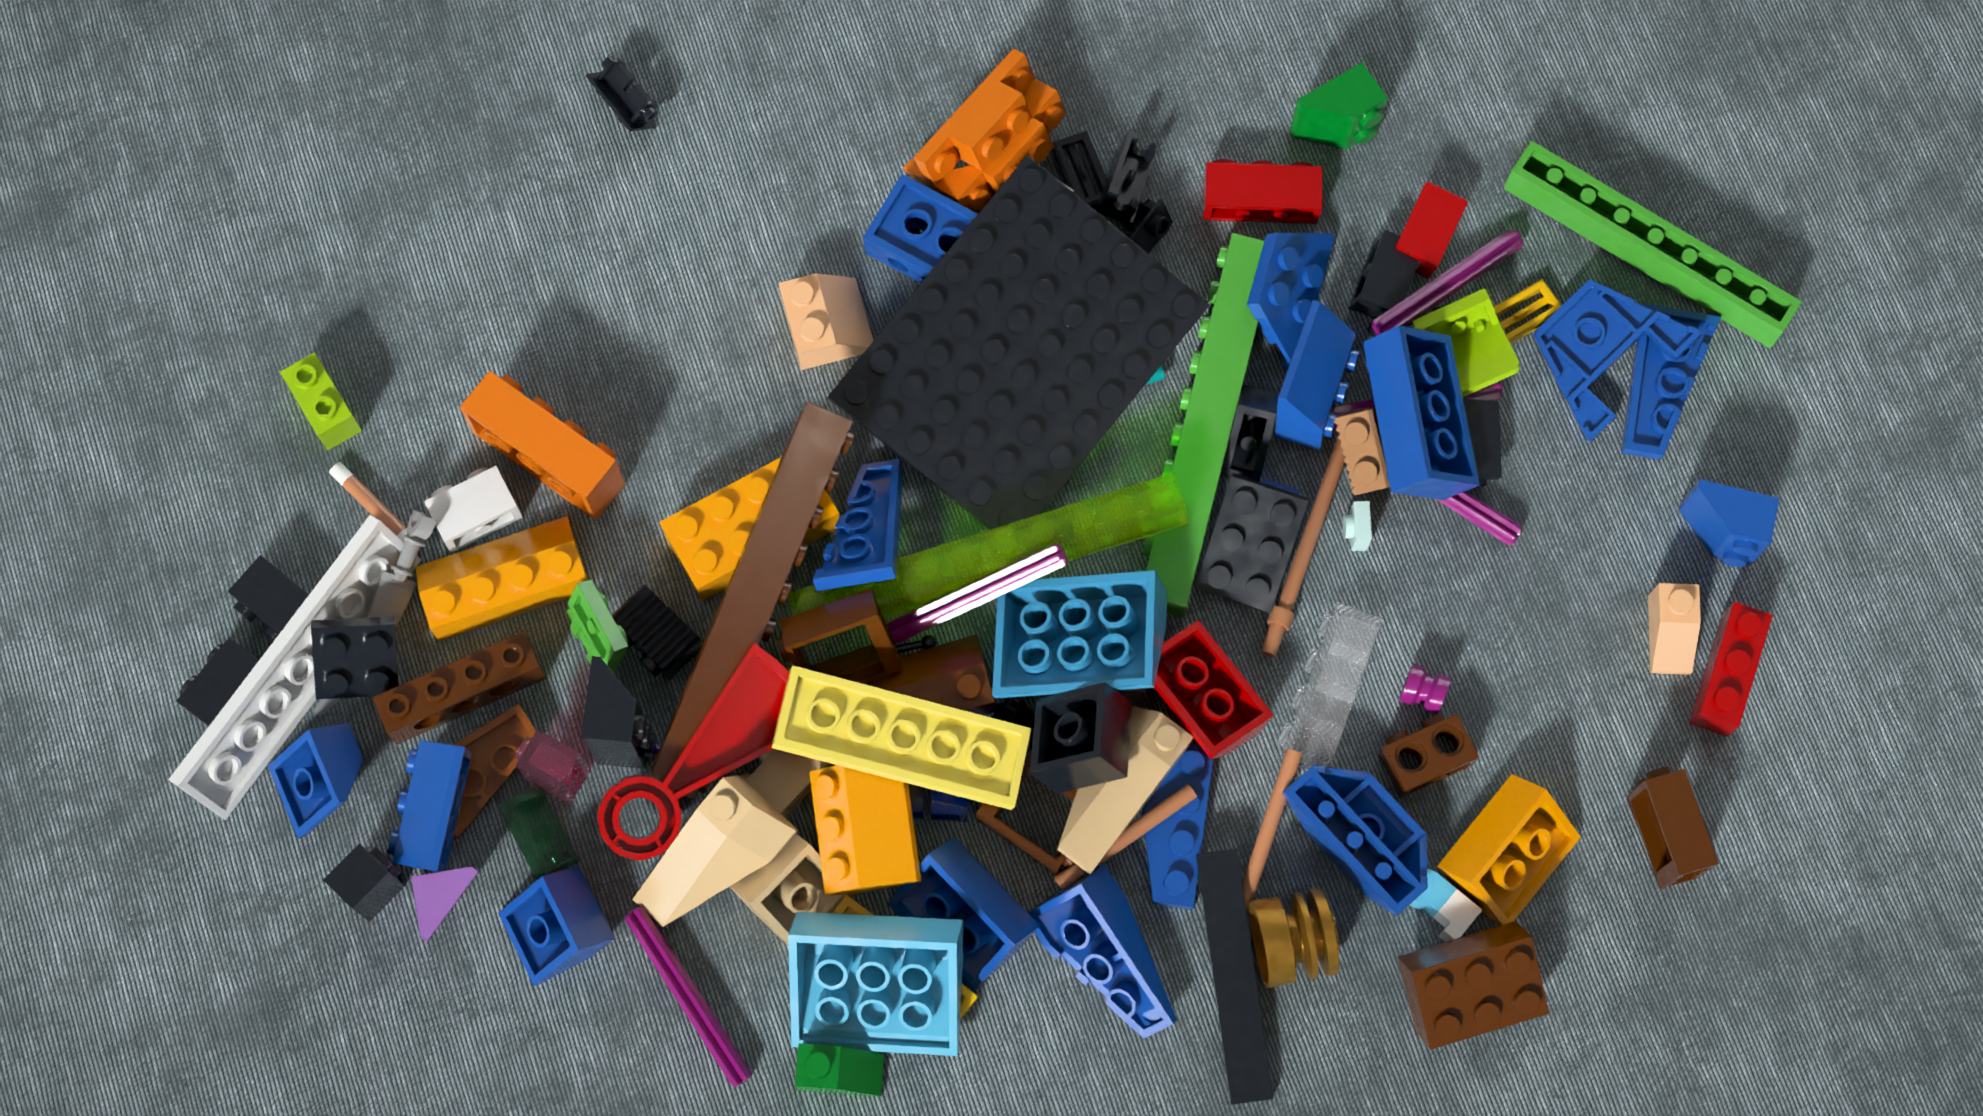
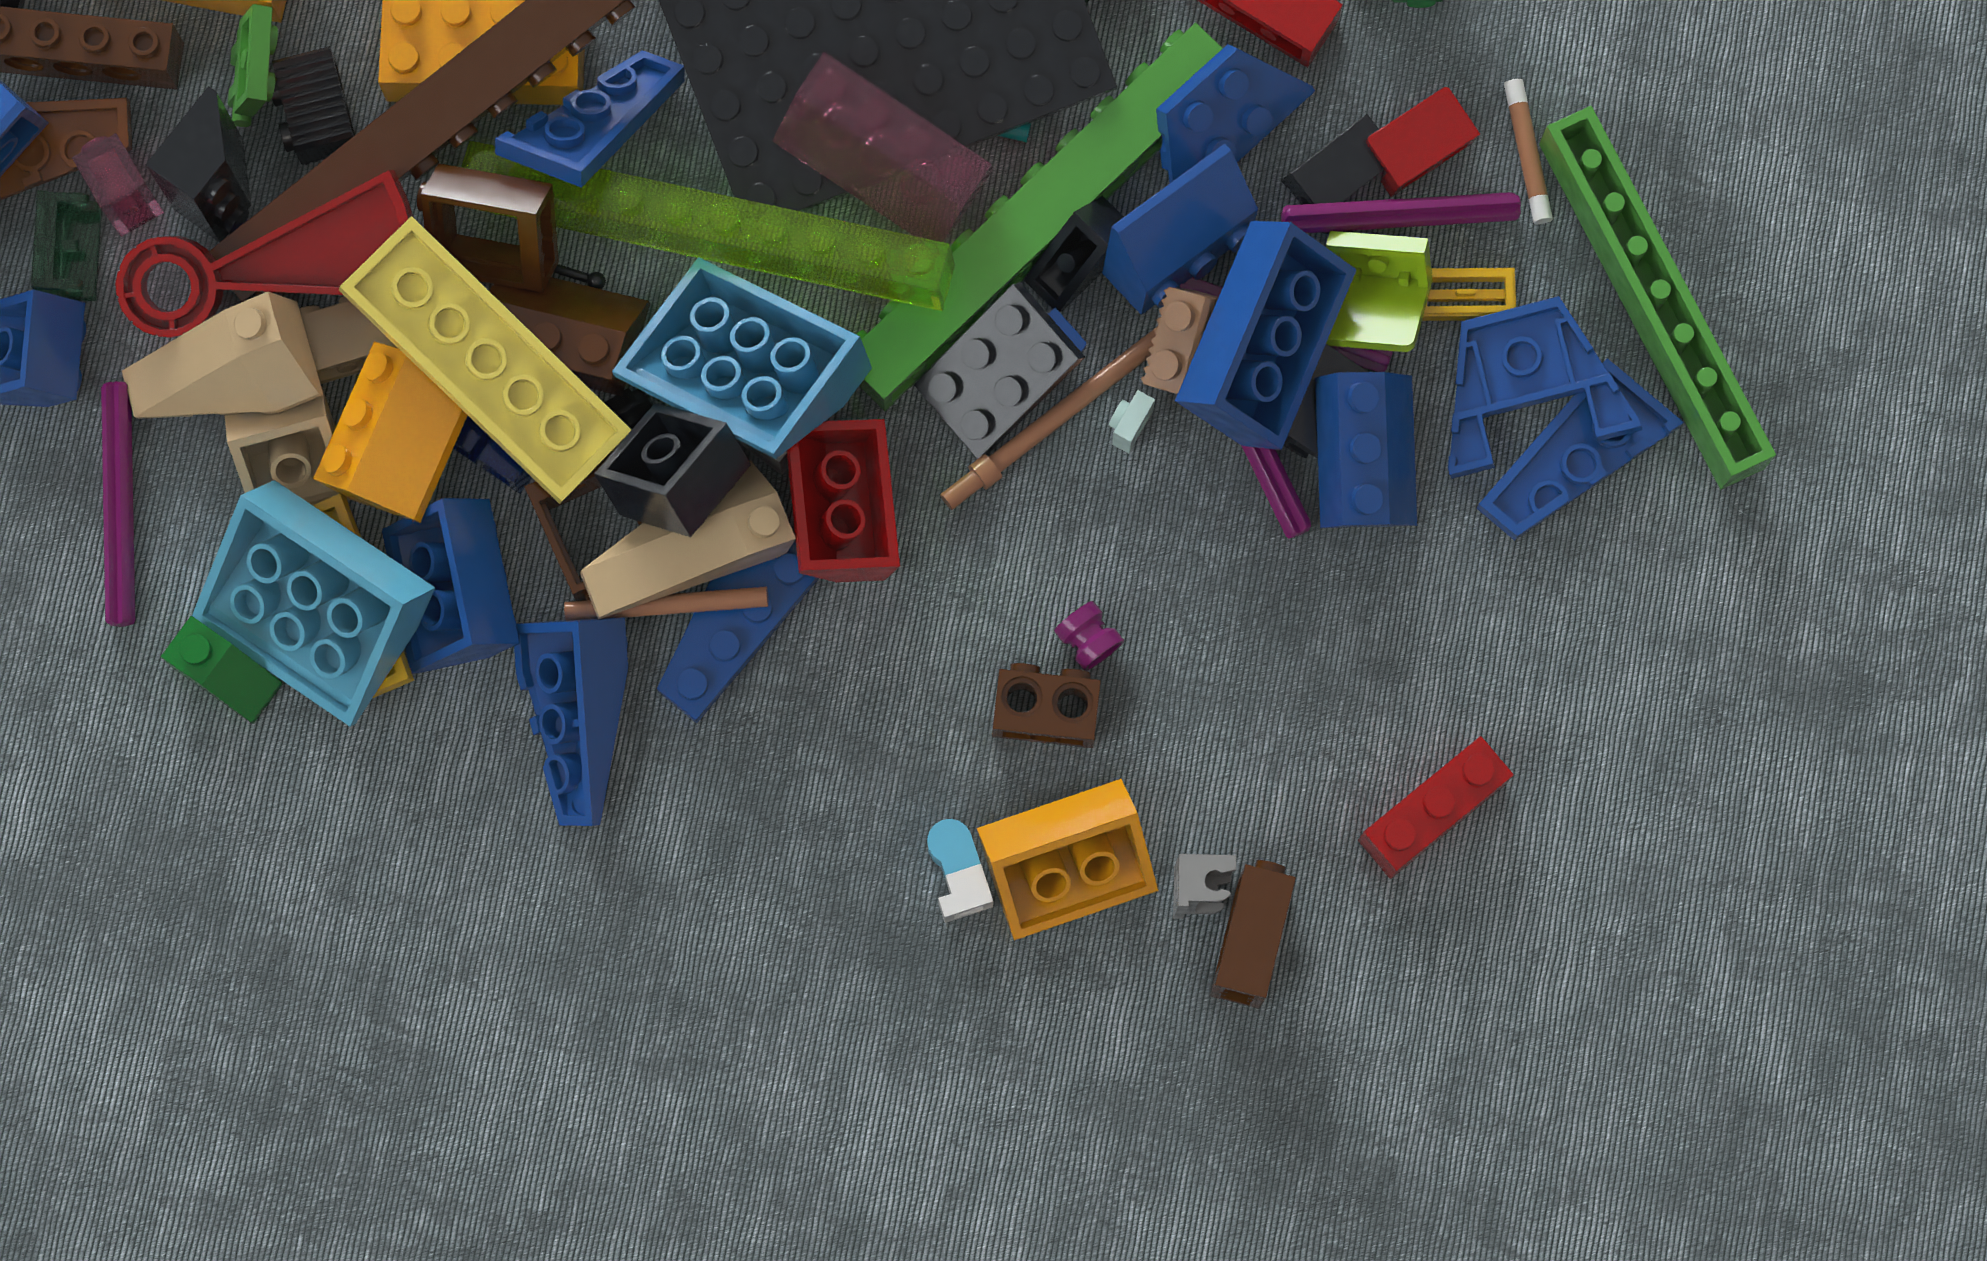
camera: 30 degrees right, 5 degrees up
axle [888,543,1068,643] -> none
black tile [1196,849,1273,1105] -> none
nougat bar [1242,748,1303,909] -> none
pearl gold wheel [1249,888,1340,988] -> none
clear brick [1277,602,1383,769] -> none
blue wedge [1282,765,1428,917] -> none
reddish brown brick [1398,921,1550,1050] -> none
light nougat slope [1648,583,1701,675] -> none
blue slope [1679,479,1779,567] -> none
none -> clear pink slope [772,52,993,252]
none -> light grey hinge [1173,854,1236,919]
none -> blue slope [1315,372,1417,528]
none -> nougat bar [1504,79,1553,225]

